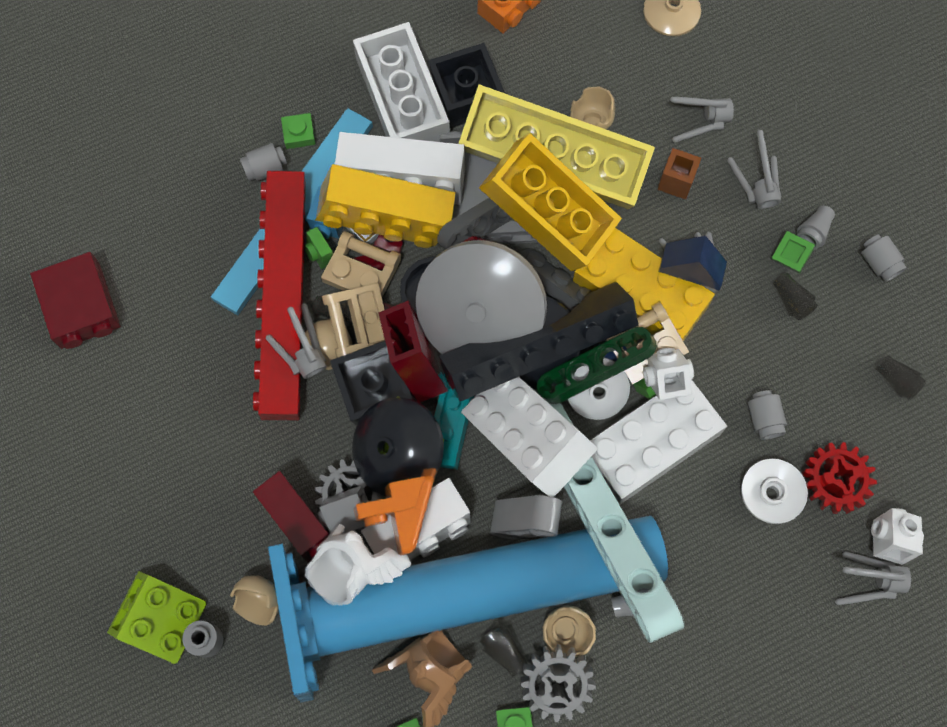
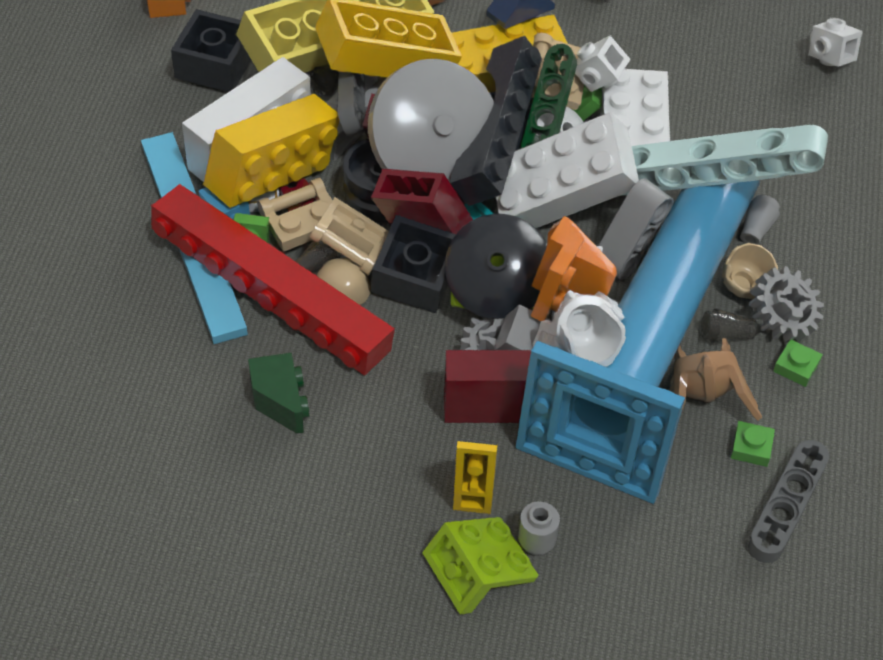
camera: 55 degrees left, 20 degrees down
dark red brick [30,252,121,349] -> none
tan hair [230,575,279,626] -> none
light grey brick [240,143,287,181] -> none
light grey plant [266,303,327,379] -> none
bright green plate [281,113,316,149] -> none
white brick [353,22,450,142] -> none
white dish [741,459,808,524] -> none
light grey brick [748,390,787,440] -> none
red gear [802,442,877,514] -> none
light grey plant [835,551,911,605] -> none
none -> dark green slope [248,352,310,434]
none -> yellow slope [453,441,497,514]

